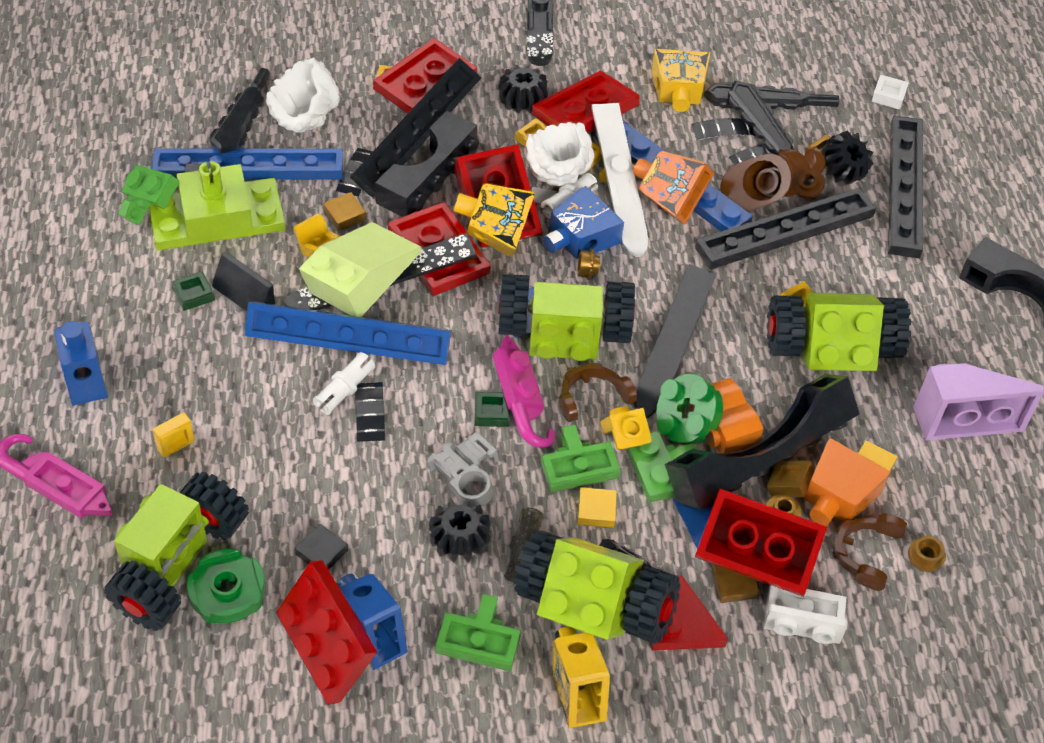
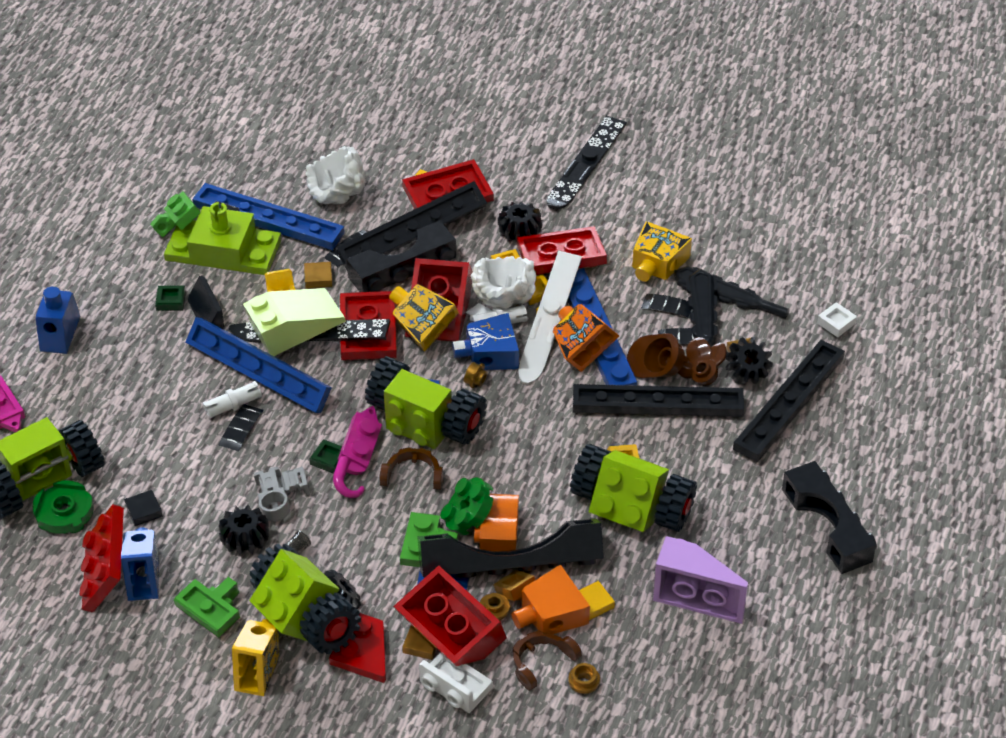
camera: 30 degrees right, 5 degrees down
yellow tile [152,412,195,457] -> none
black sword [210,68,270,154] -> none
bright green hinge [541,425,621,493] -> none
yellow tile [578,487,617,528] -> none
yellow bracket [600,406,652,450] -> none
piece [636,264,717,419] -> none

